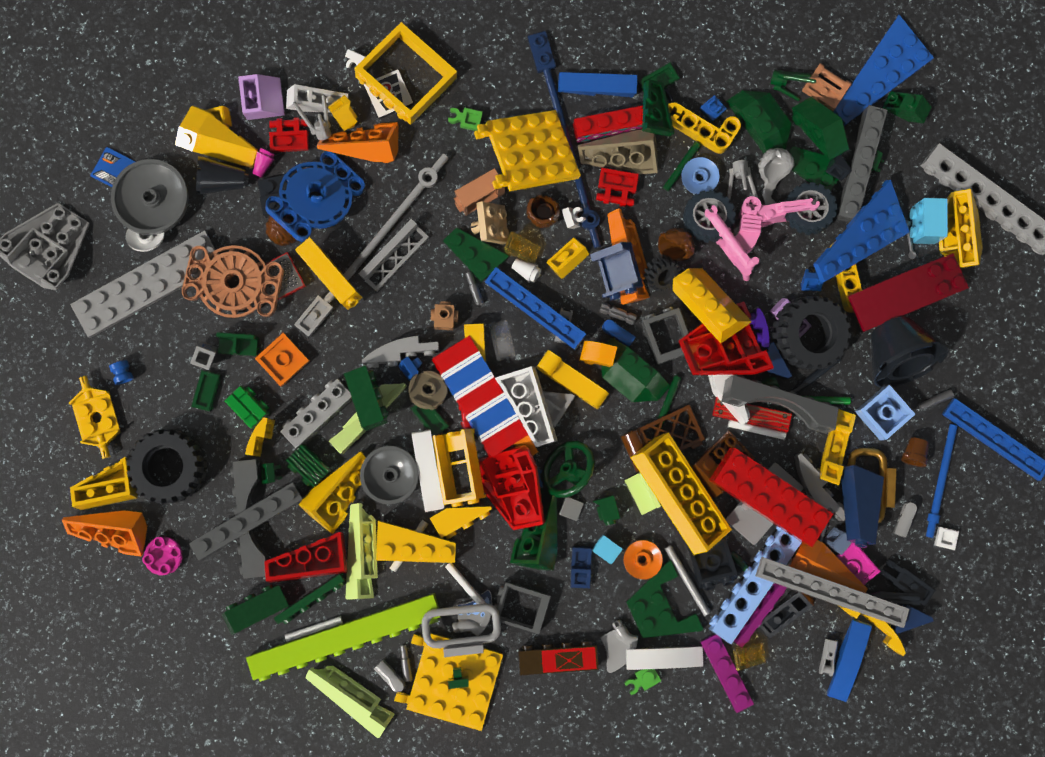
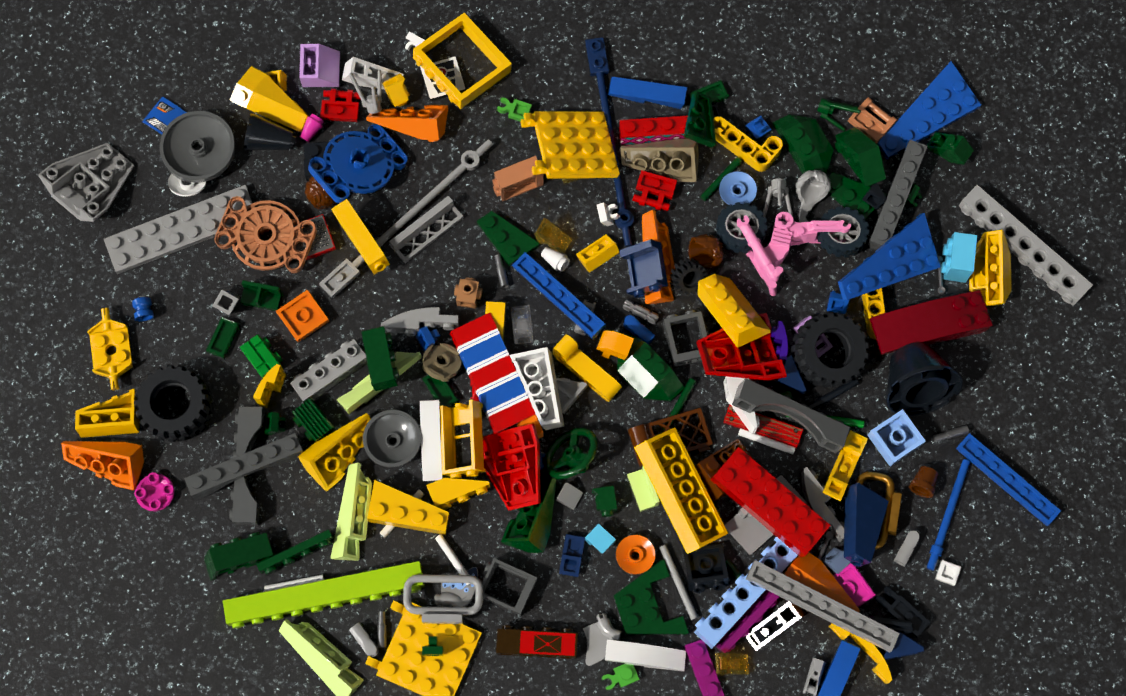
camera: 10 degrees right, 10 degrees down
red wedge [264,532,348,583] -> none
tan plate [471,201,509,244] -> none
reddish brown hair [526,195,560,228] -> none

